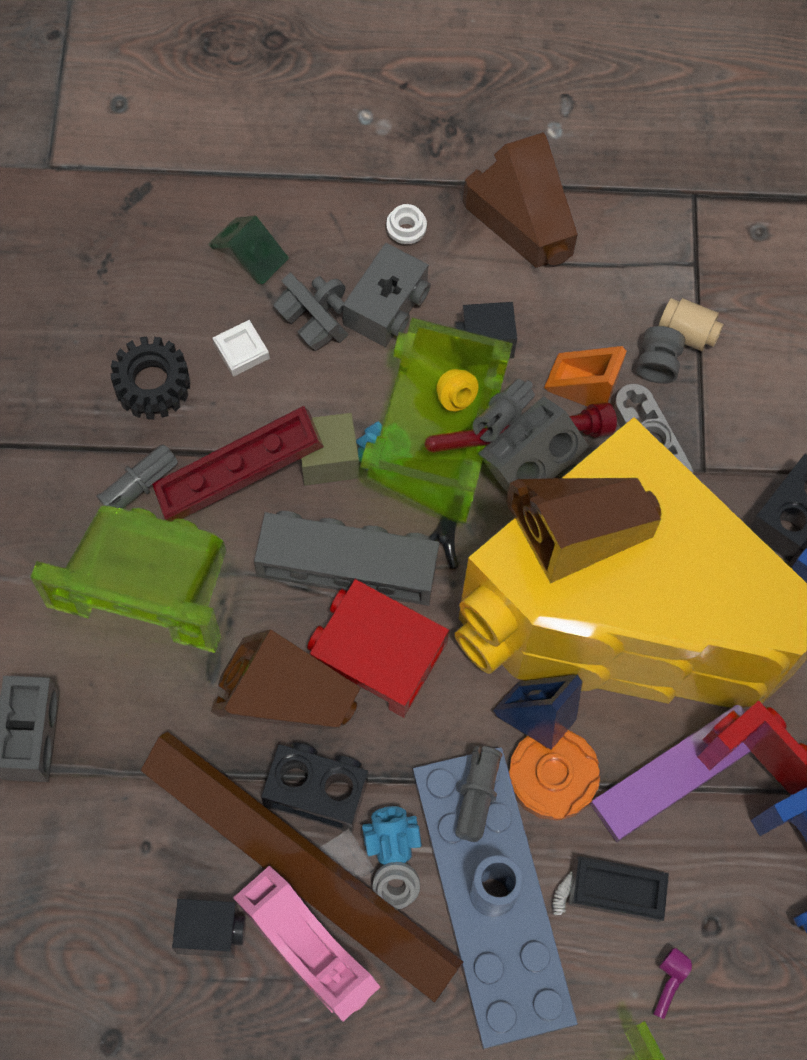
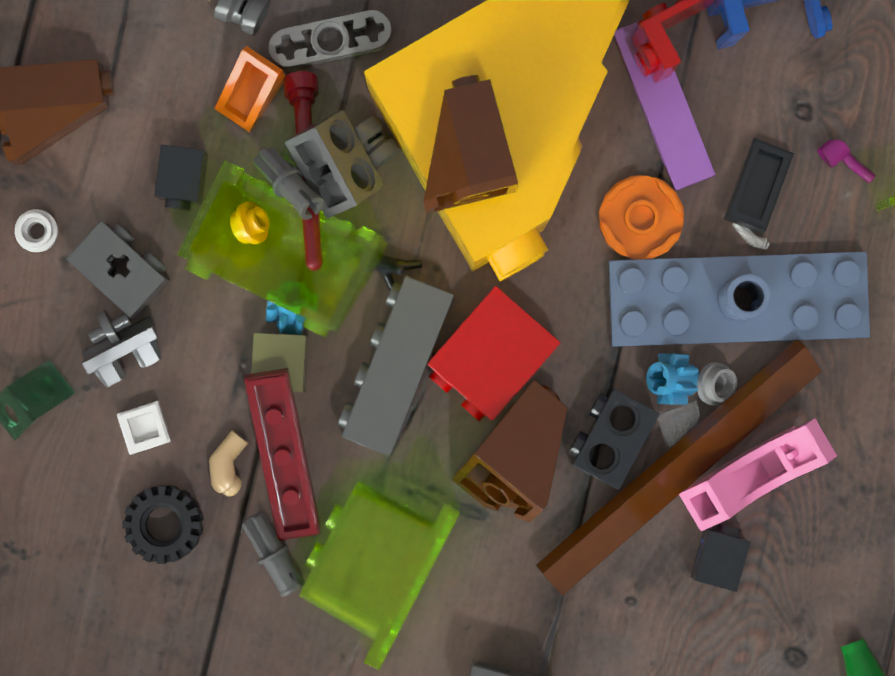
camera: 75 degrees left, 20 degrees up
dark grey axle [456,746,502,842] -> none
dark blue slope [493,674,582,750] -> none
none -> tan arm [209,430,248,497]

